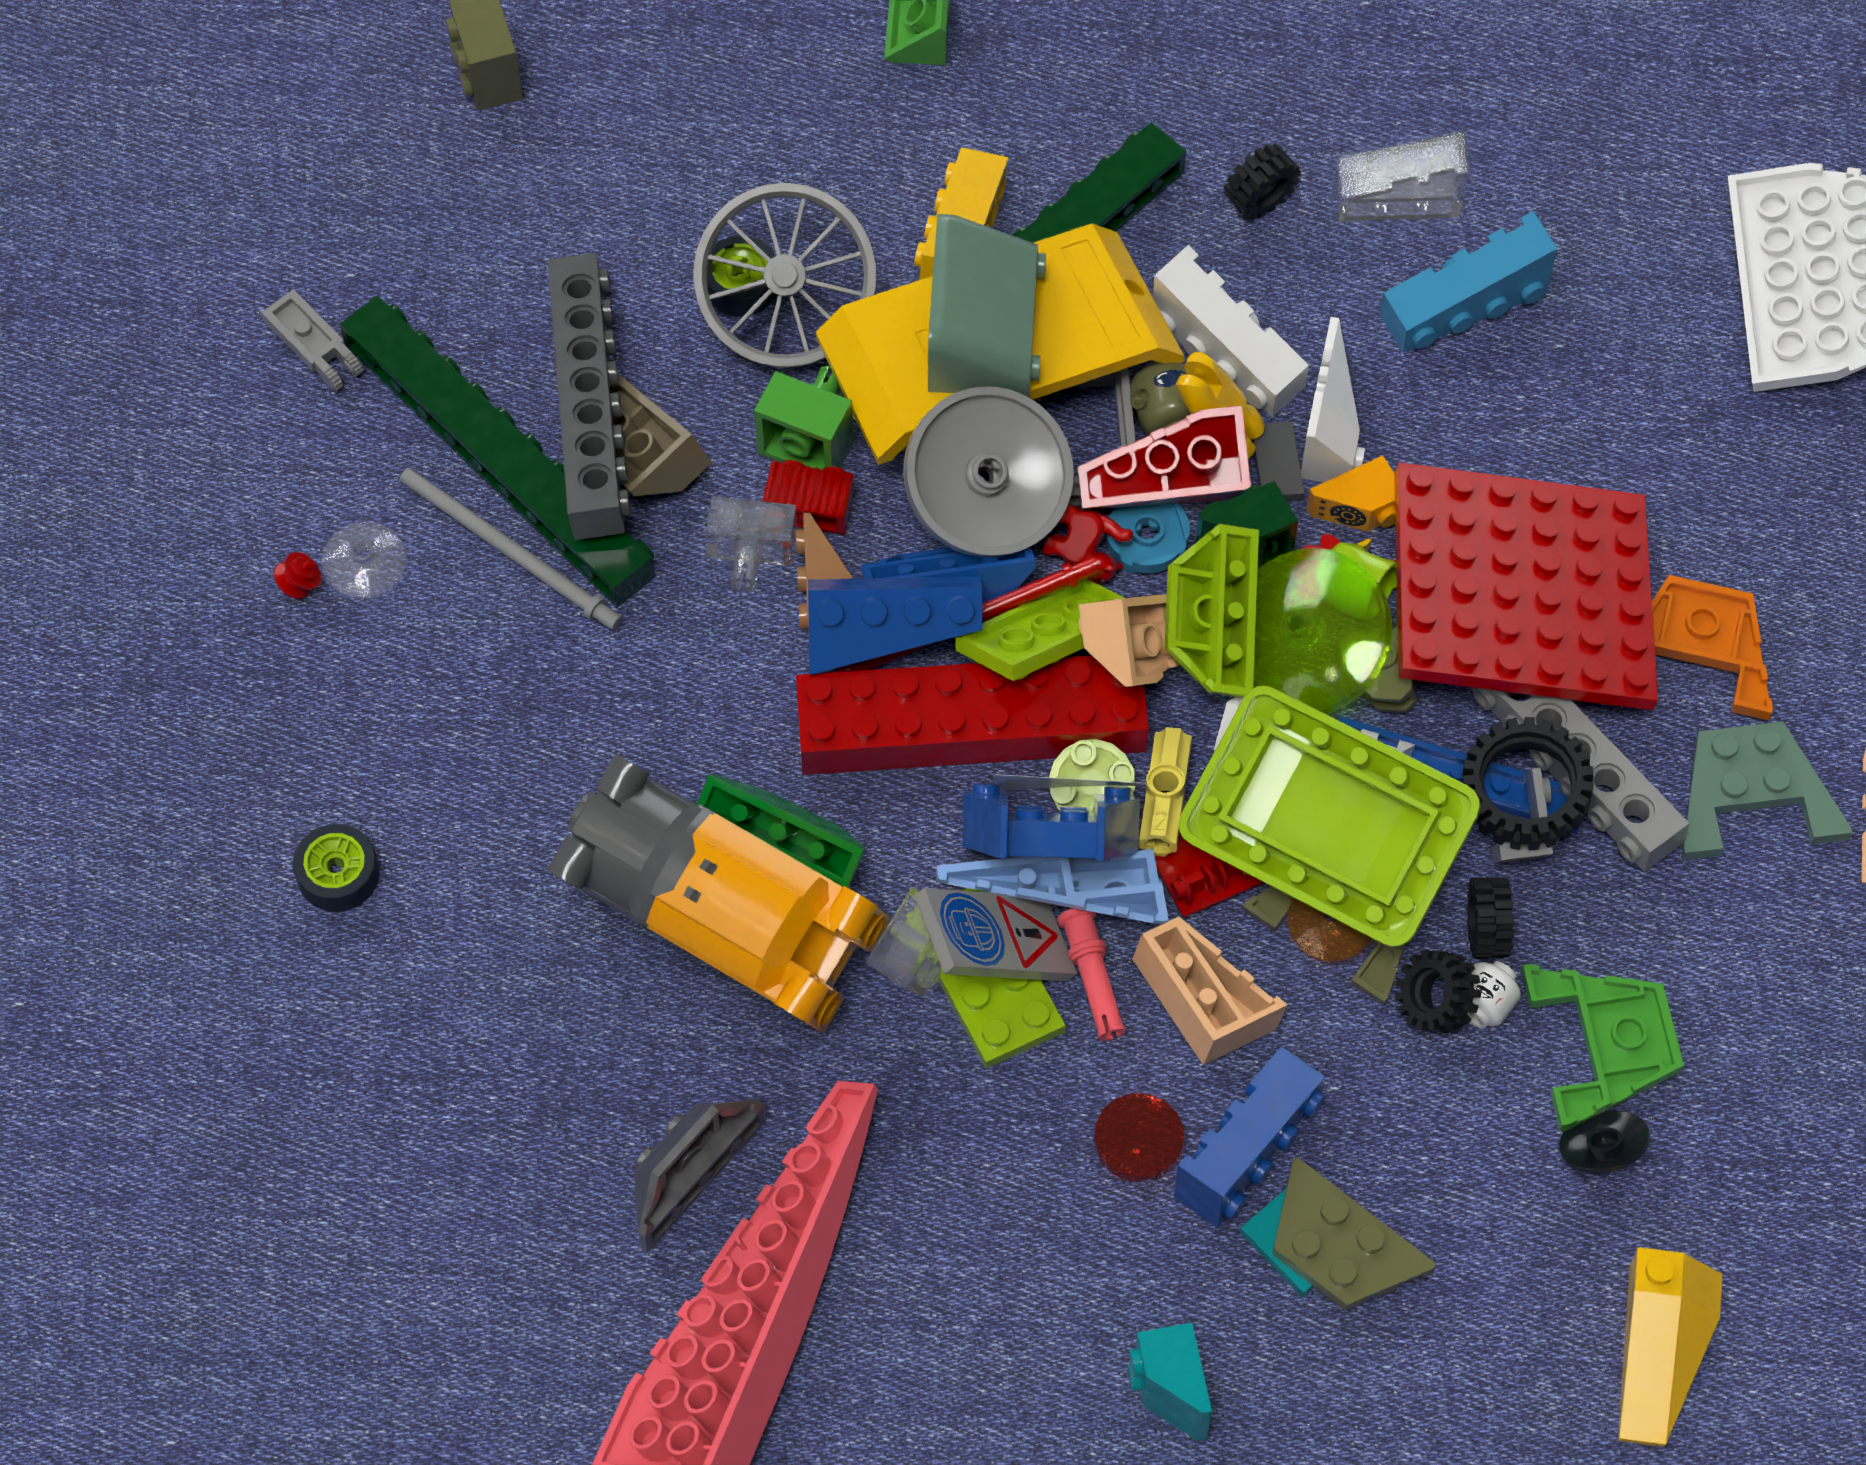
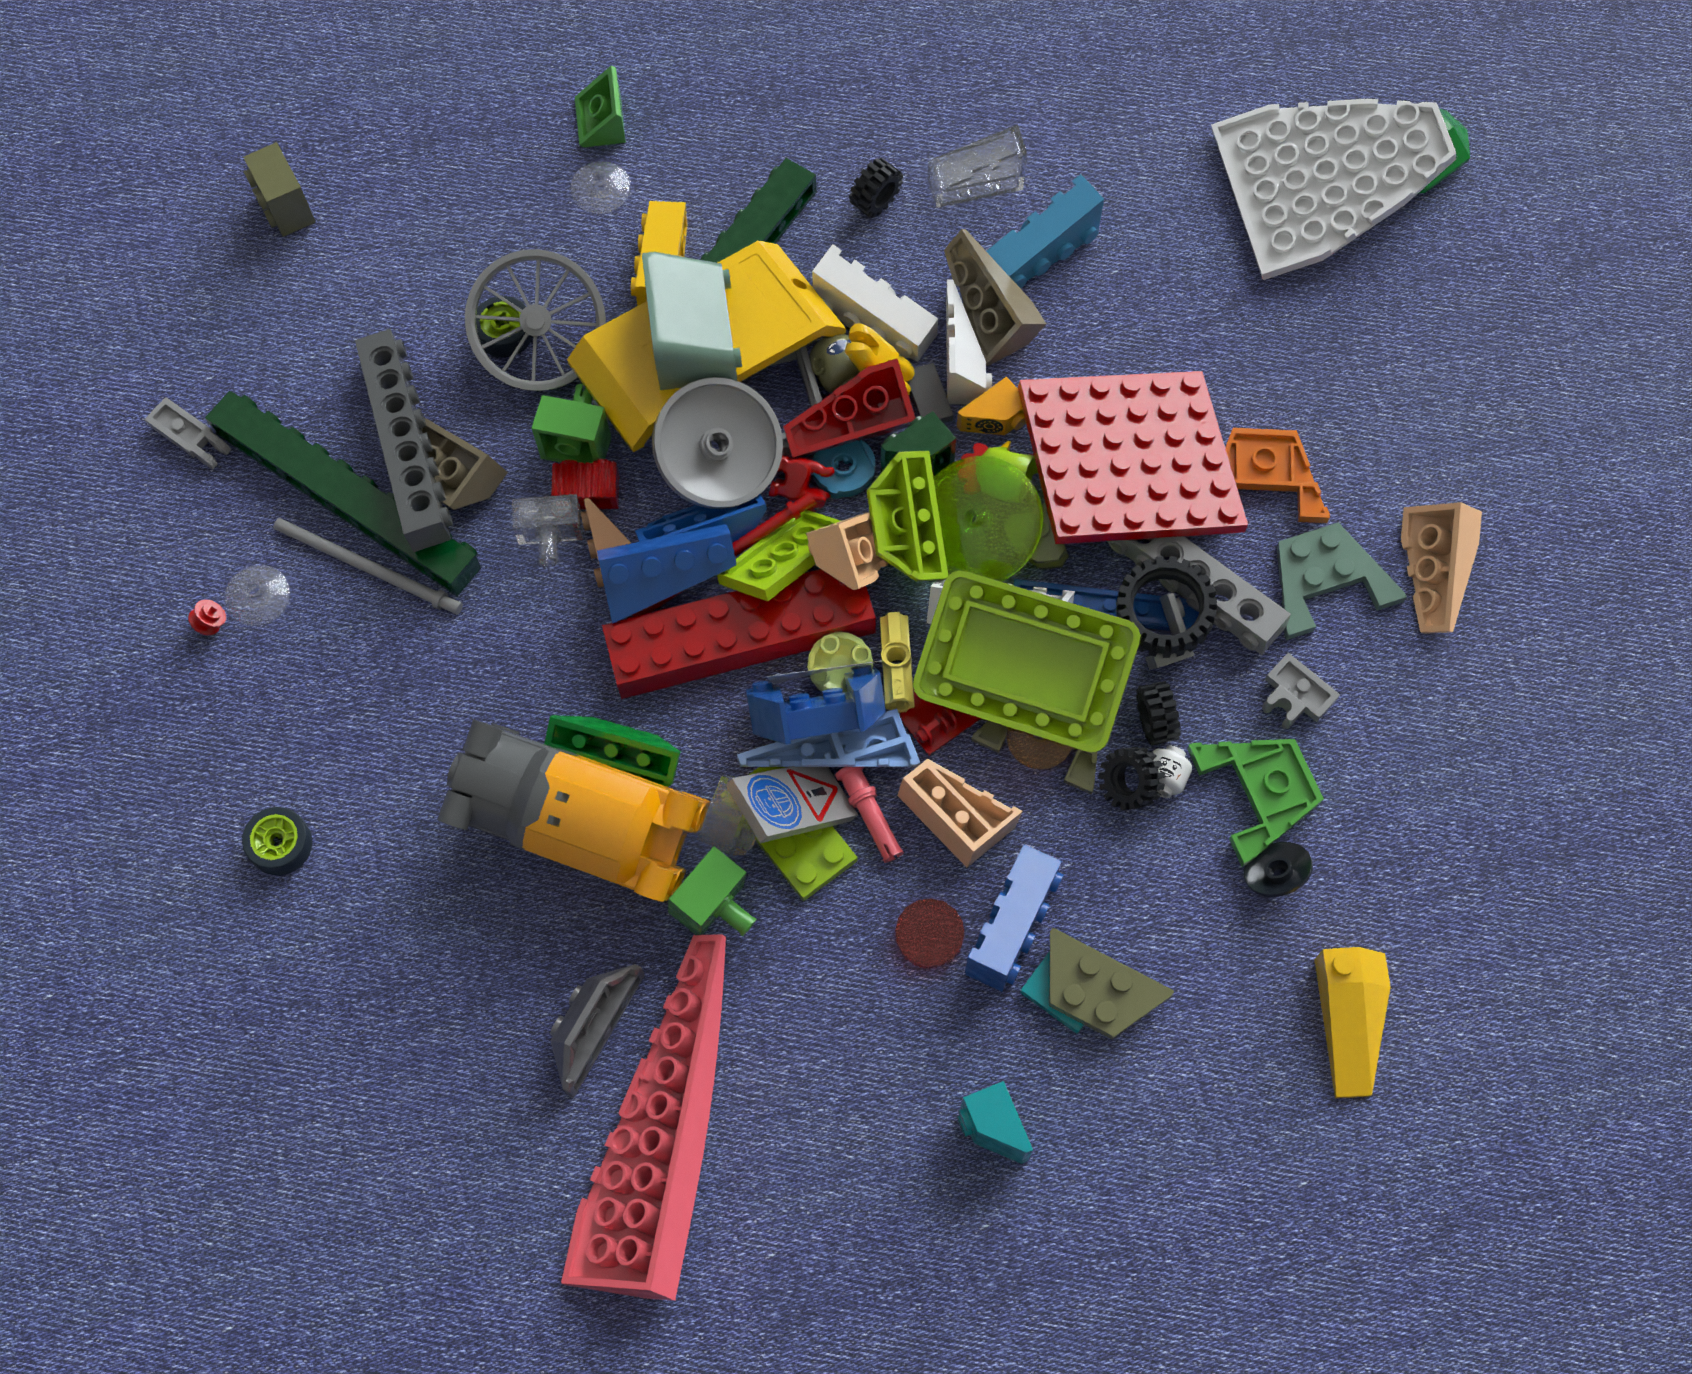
camera: 10 degrees left, 5 degrees up
none -> clear dish [570,161,630,214]
none -> bright green brick [668,846,757,936]
none -> dark tan wedge [944,229,1046,365]
none -> light grey plate [1262,653,1340,729]

